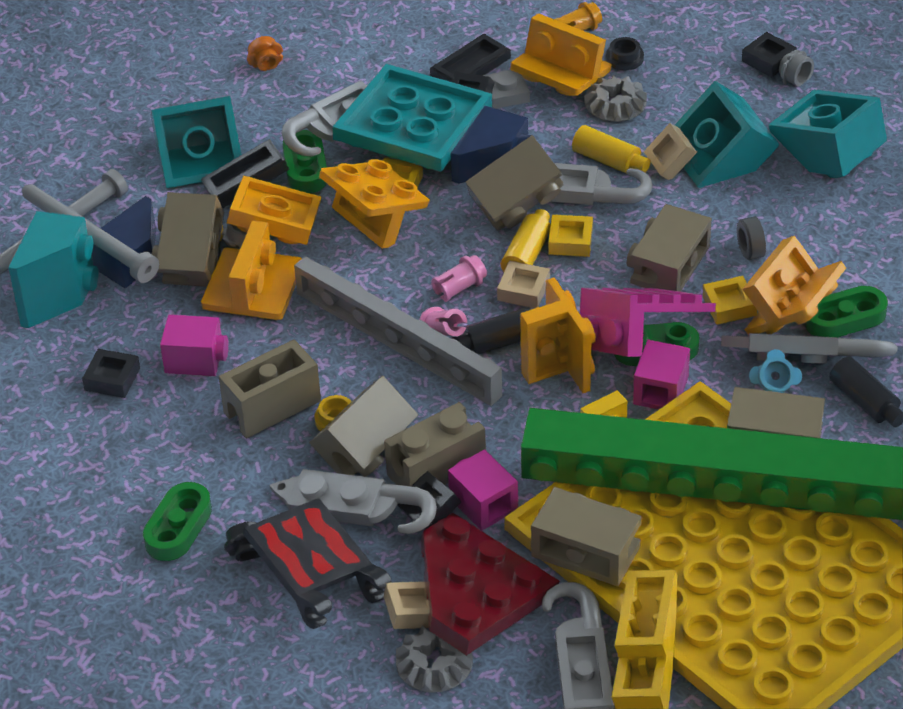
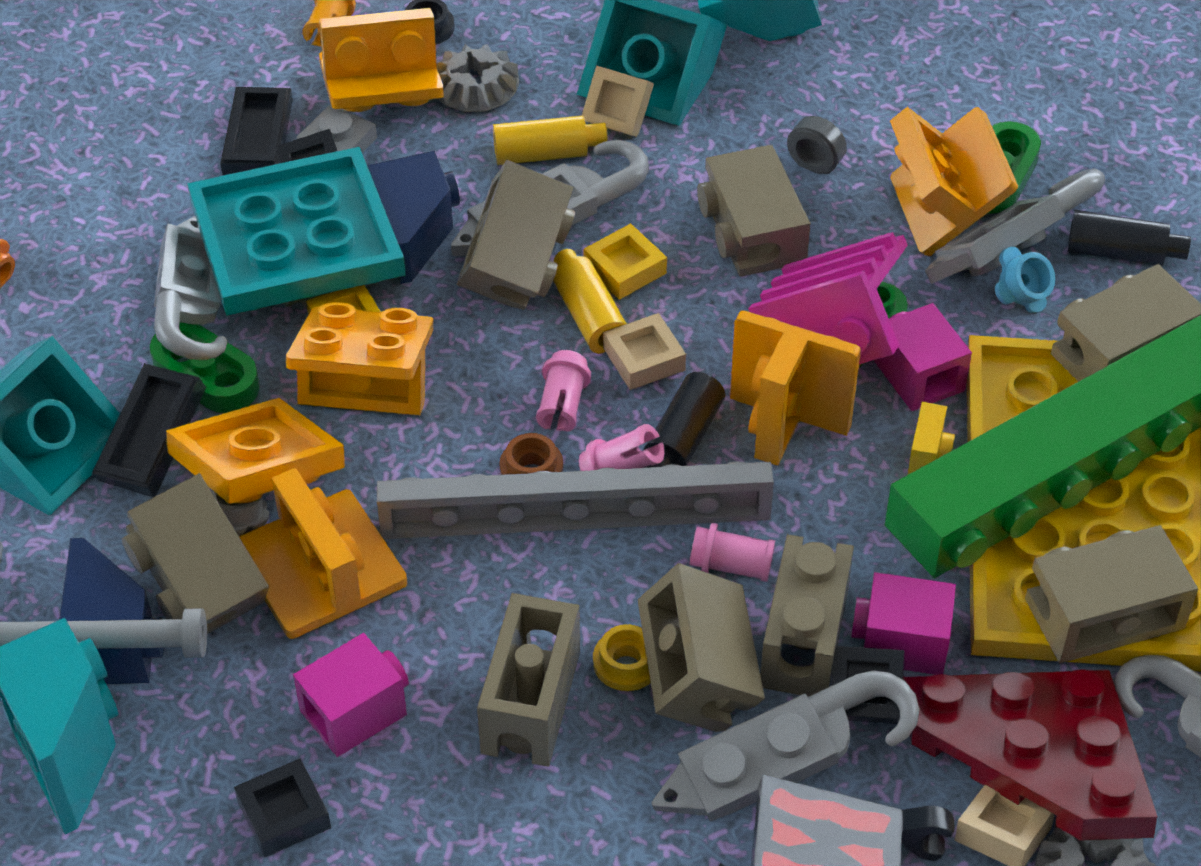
camera: 45 degrees left, 5 degrees up
yellow plate [702,276,757,325] -> none
none -> dark orange plate [499,433,564,475]
none -> bright pink pin [689,523,775,582]

